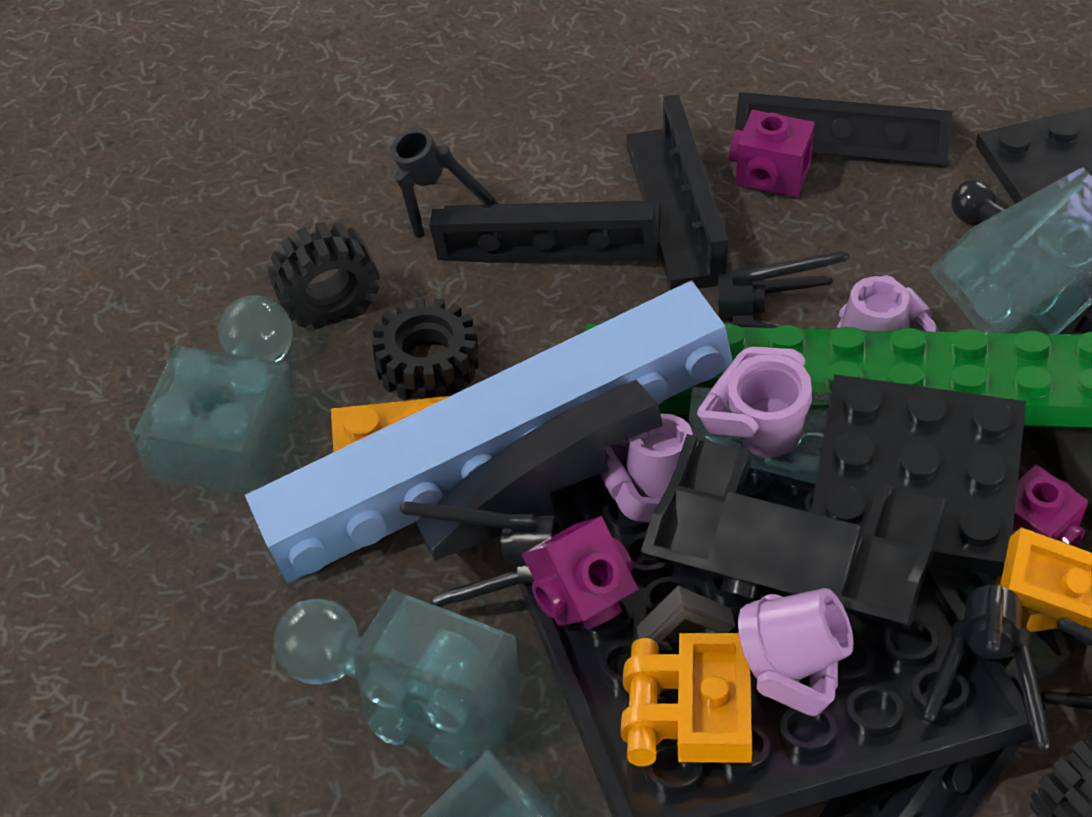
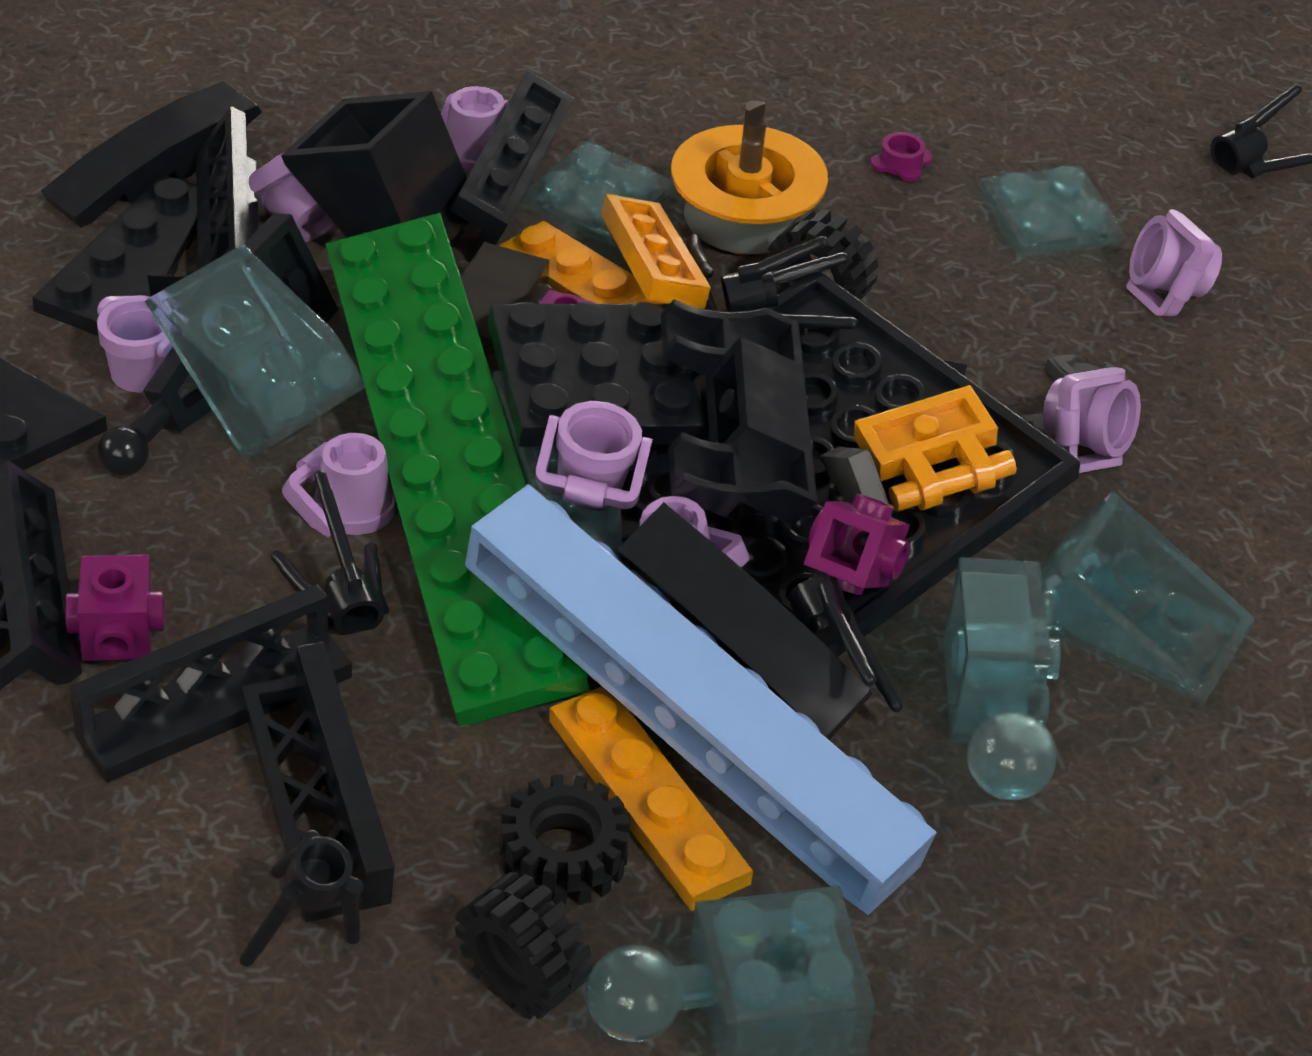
camera: 120 degrees left, 5 degrees down
lavender piece [738,588,854,716] -> none

